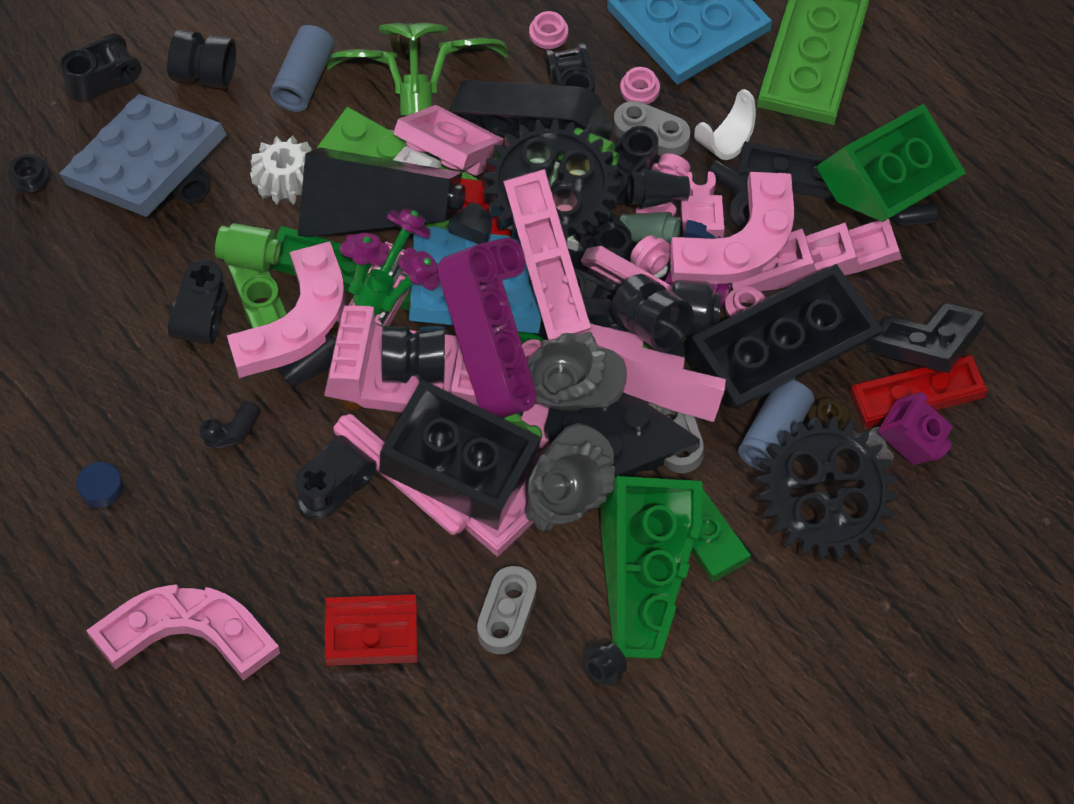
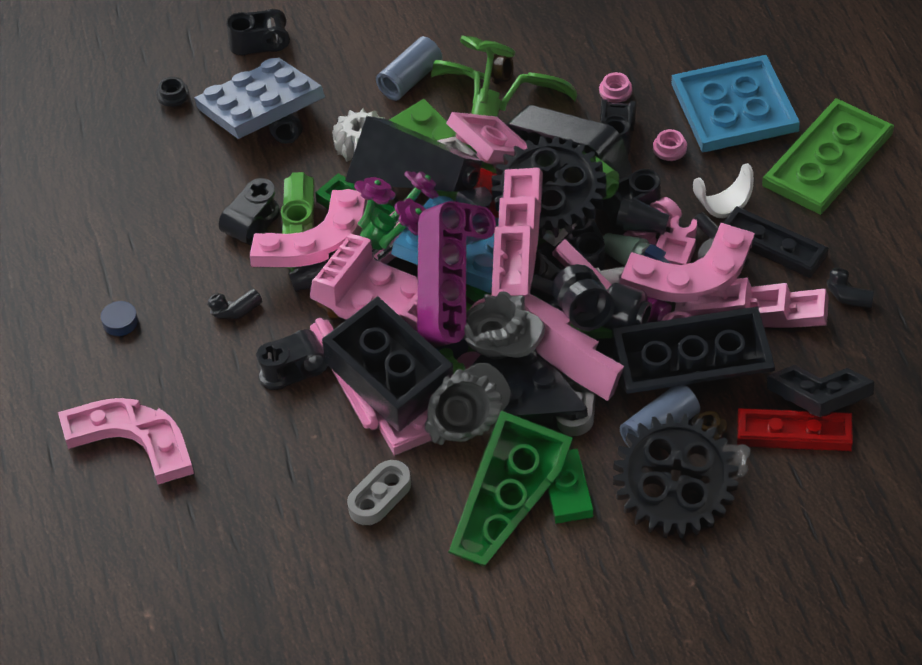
camera: 25 degrees right, 10 degrees down
black wheel [167,29,236,90] -> none
bright green brick [215,223,281,272] -> none
red plate [325,595,418,666] -> none
black wheel [381,326,445,384] -> none
black plate [585,641,627,686] -> none
light grey plate [613,101,690,156] -> none
bright pink plate [630,235,670,274] -> none
green slope [816,104,966,222] -> none
magenta brick [877,392,953,465] -> none

